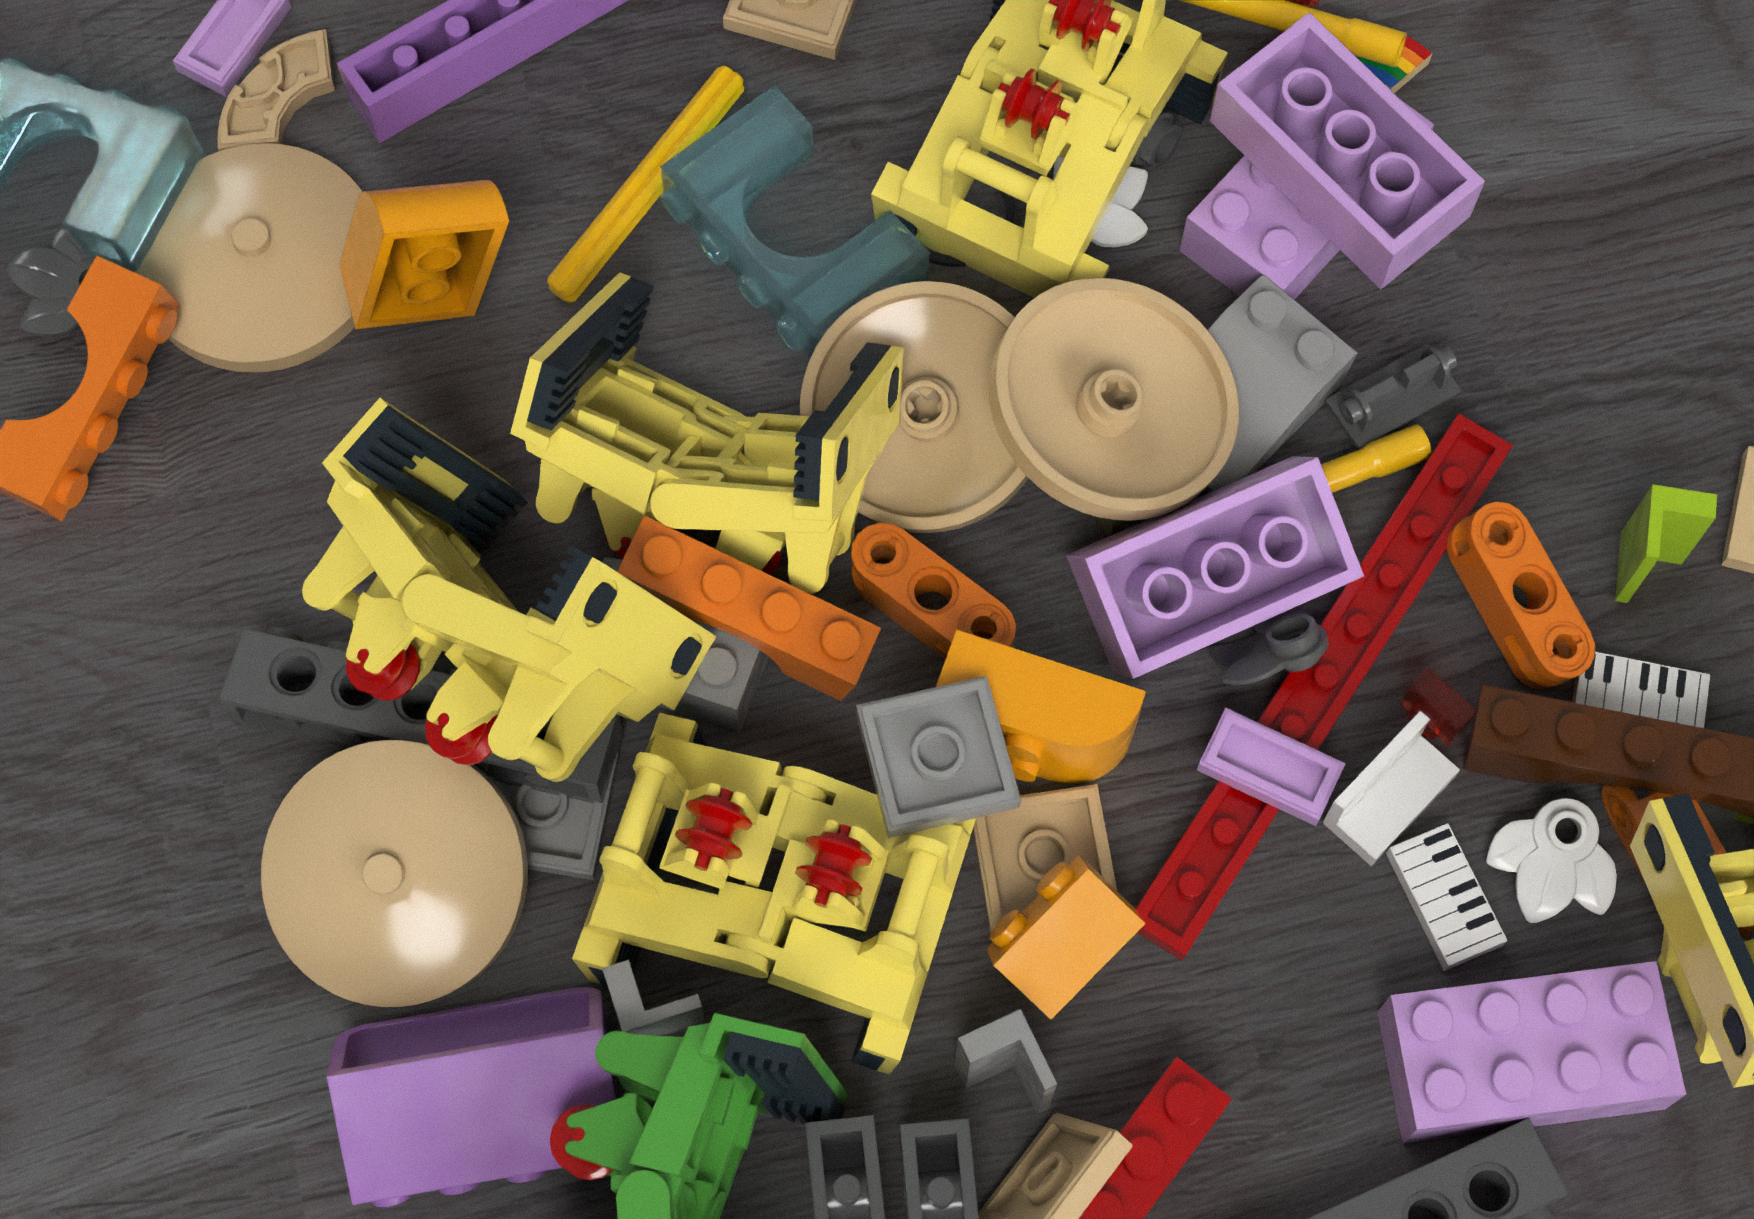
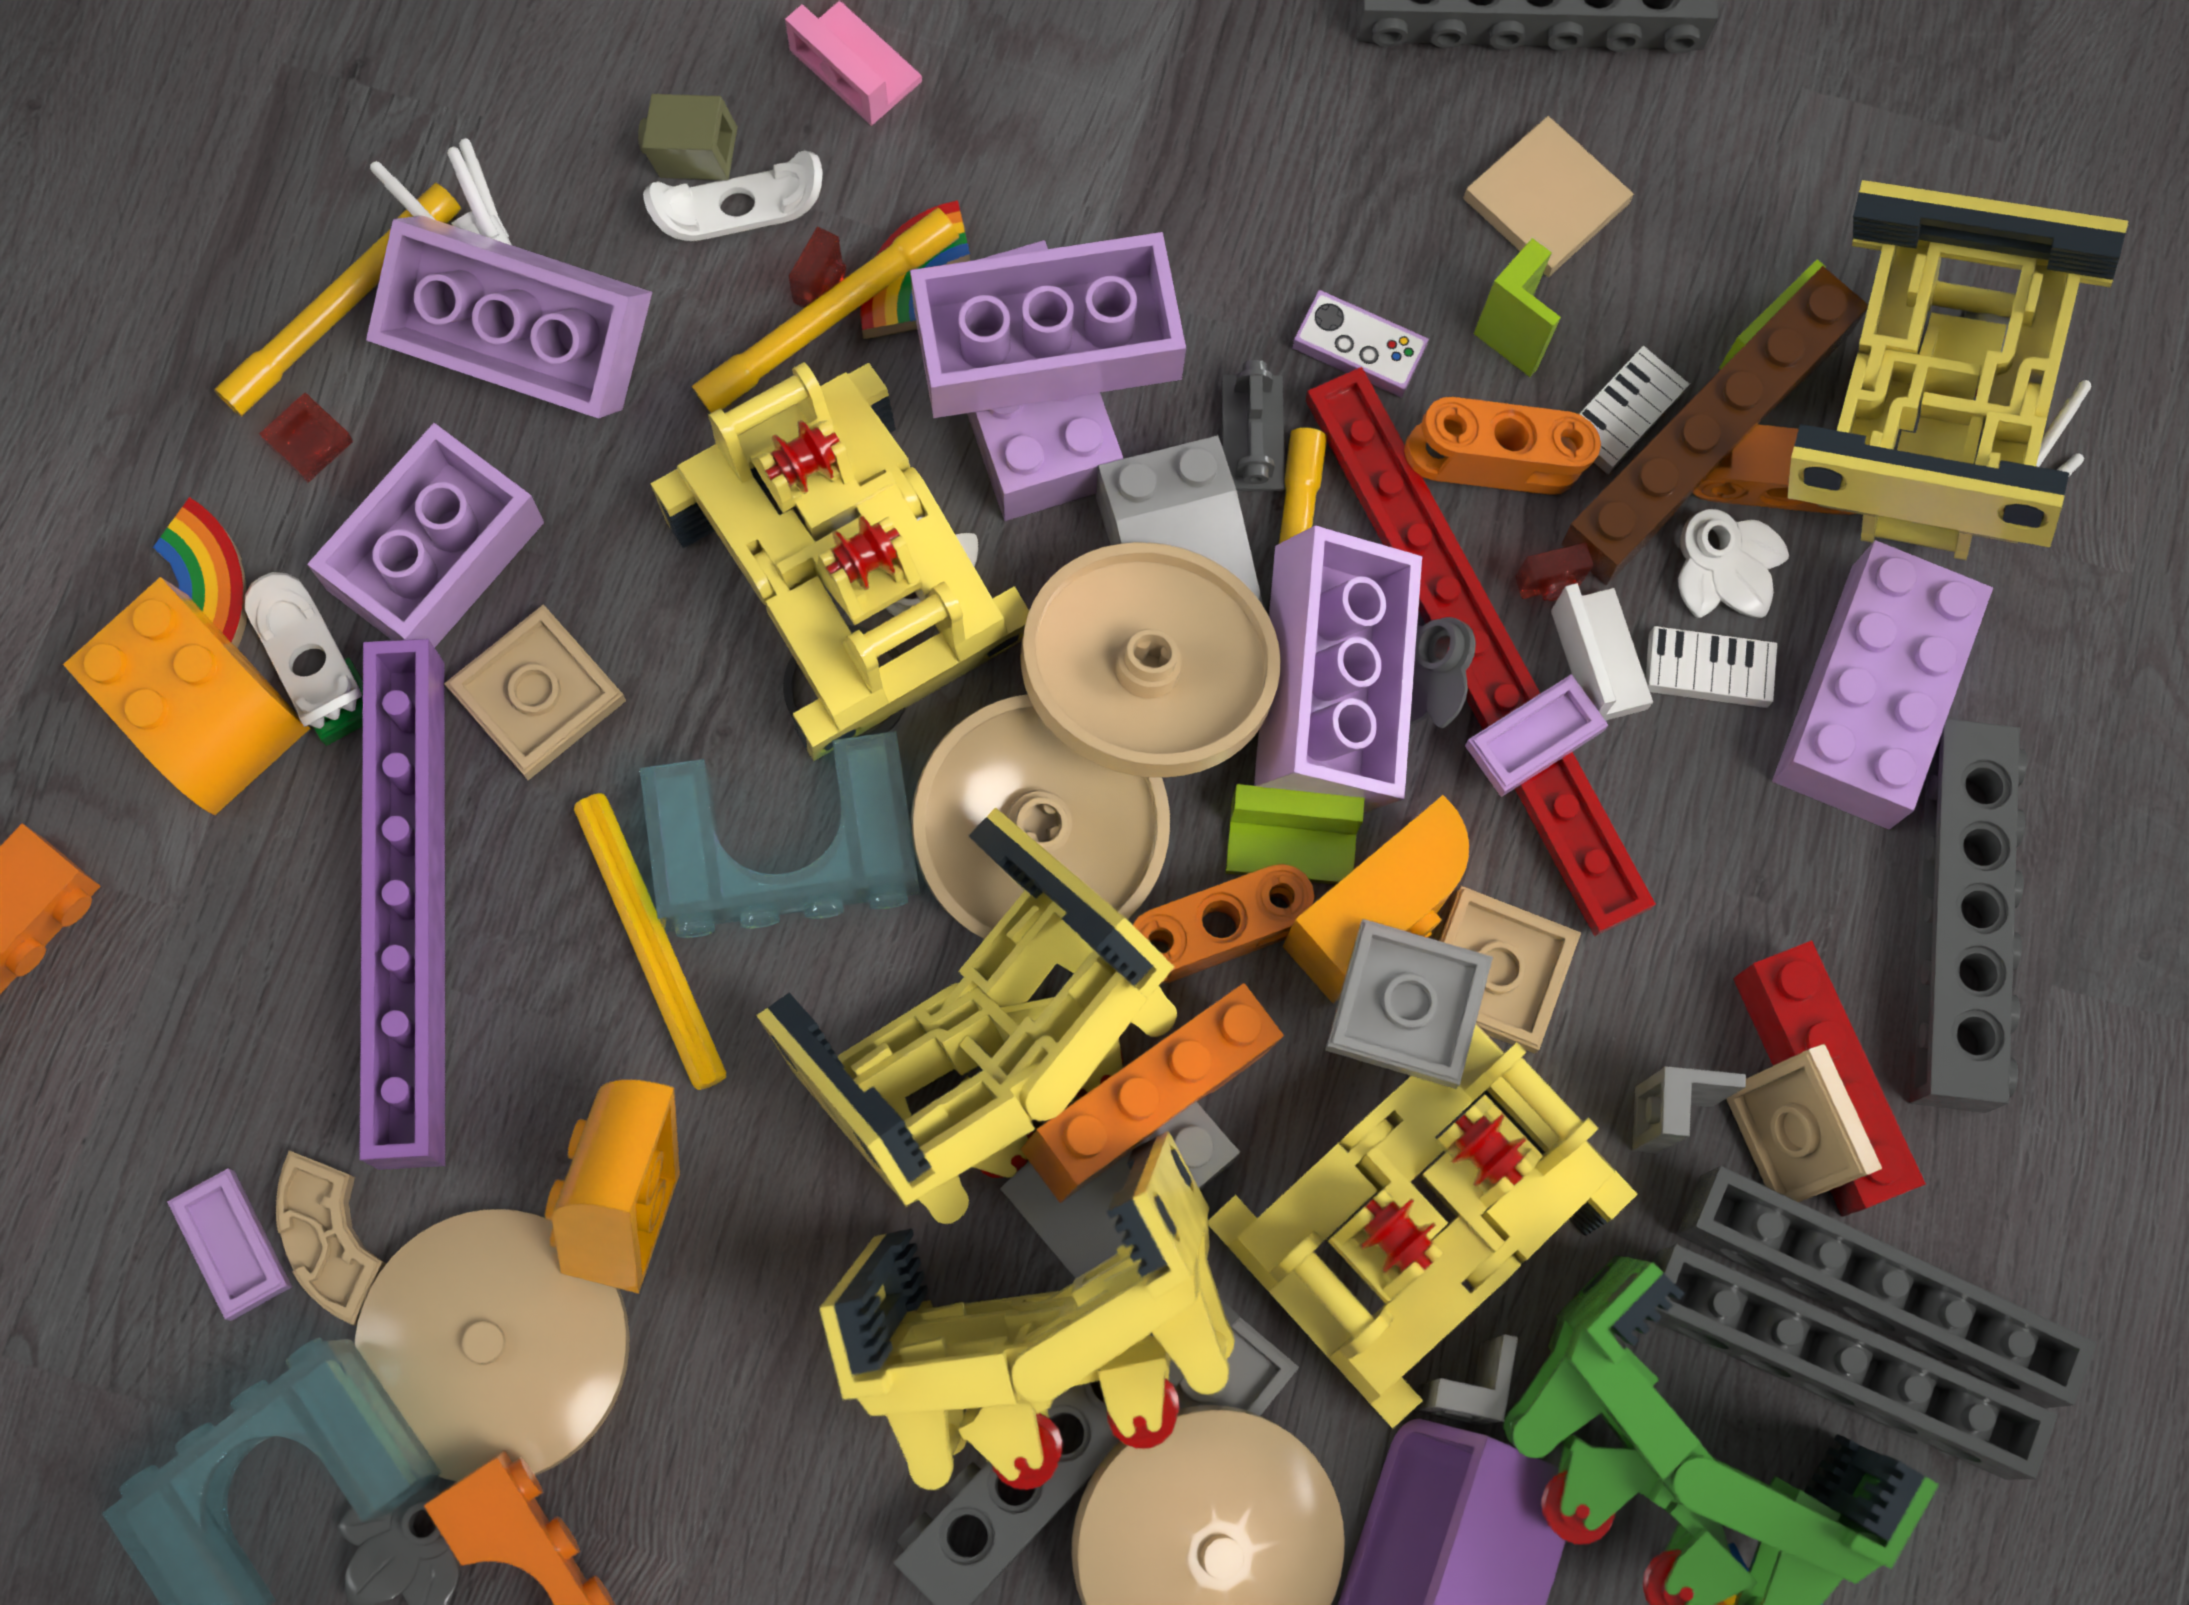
camera: 65 degrees left, 5 degrees up
light orange brick [986,855,1146,1019] -> none
none -> lime panel [1225,784,1365,885]
none -> tile [1292,290,1429,398]

